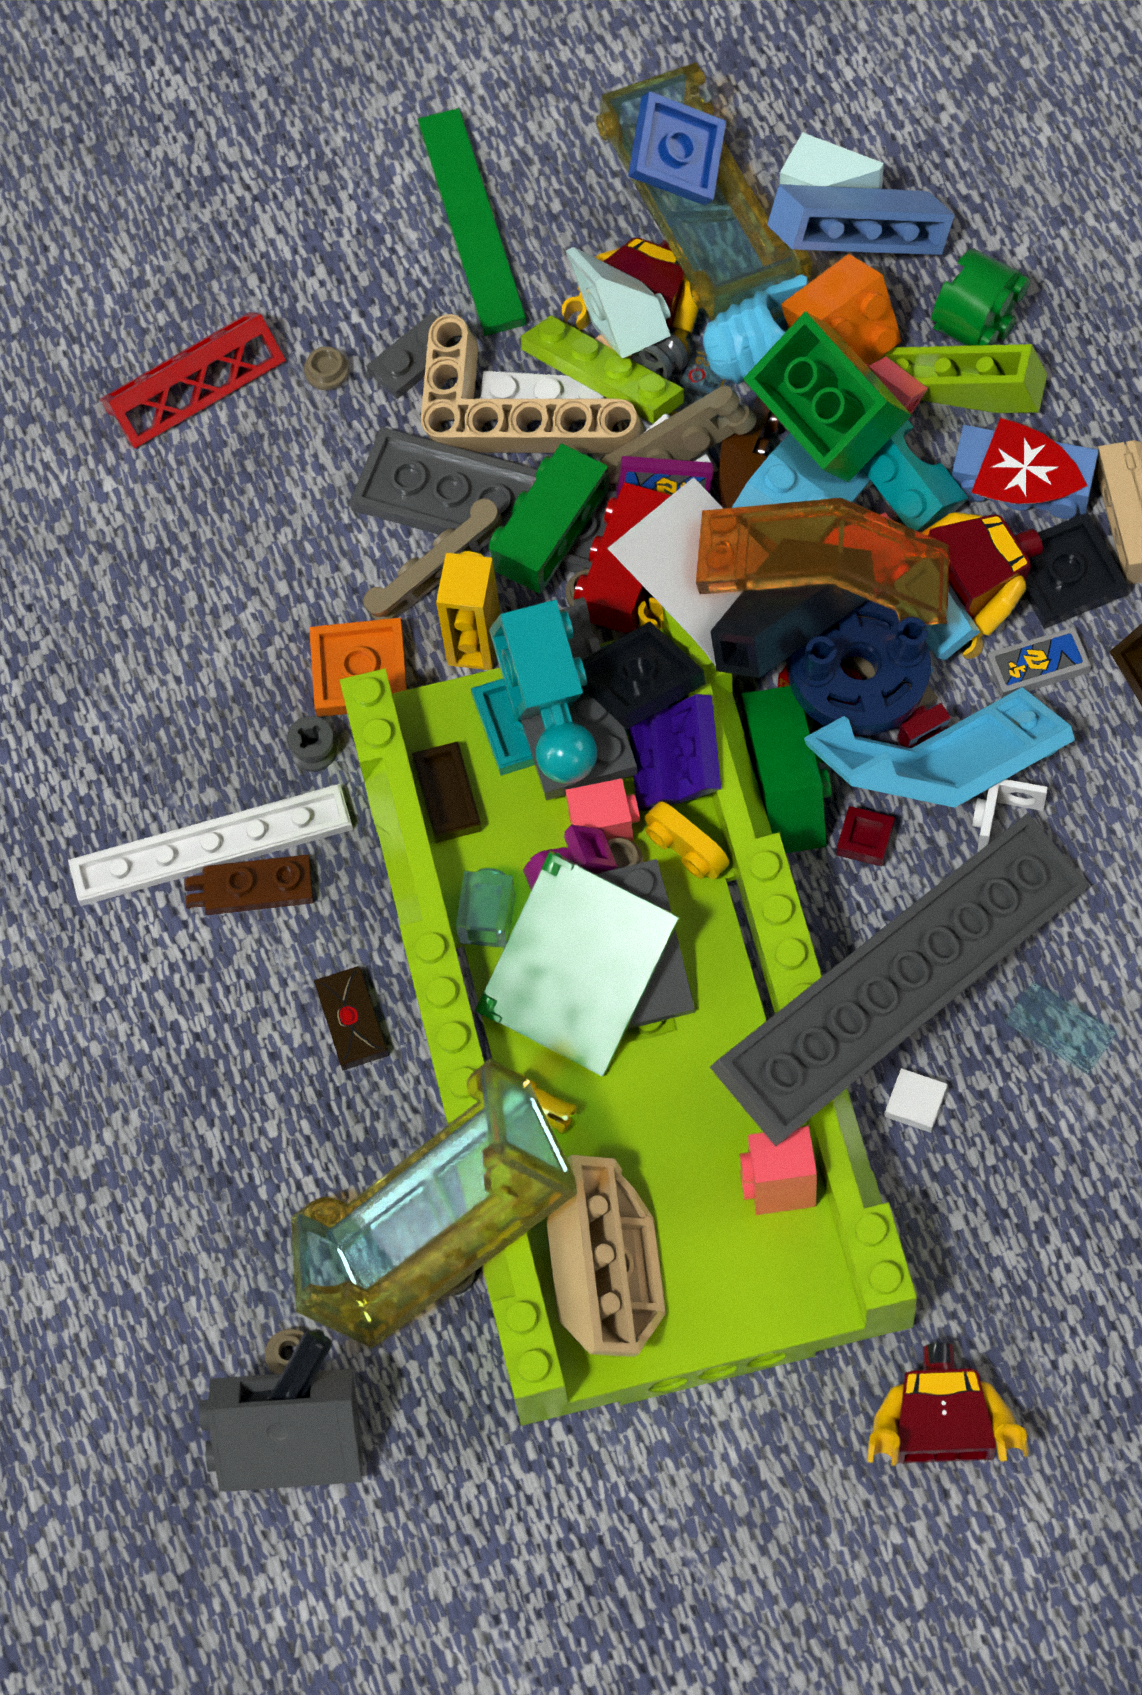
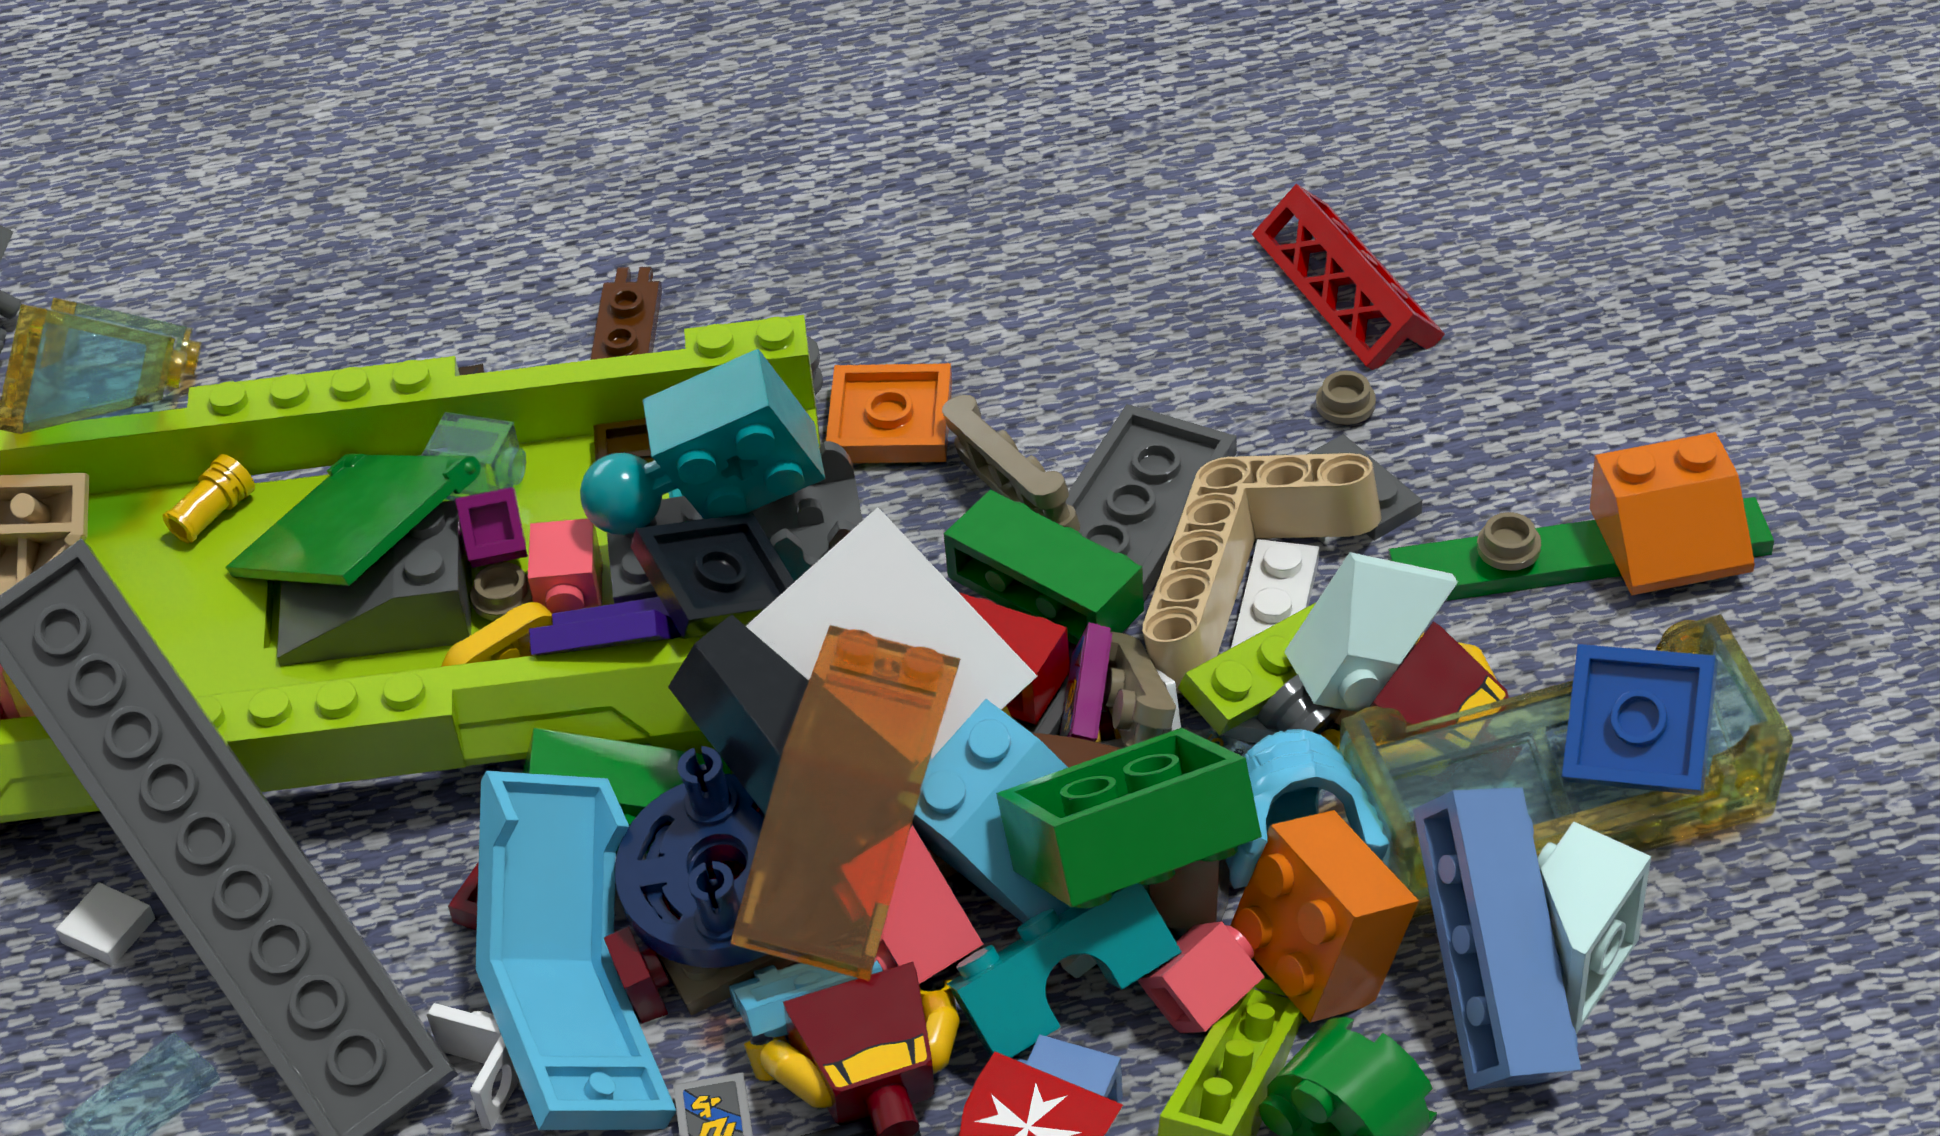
camera: 95 degrees right, 20 degrees down
white tile [68,784,353,906] -> none
yellow brick [436,551,501,670] -> none
none -> dark tan plate [1477,512,1541,570]
none -> orange slope [1589,432,1755,596]

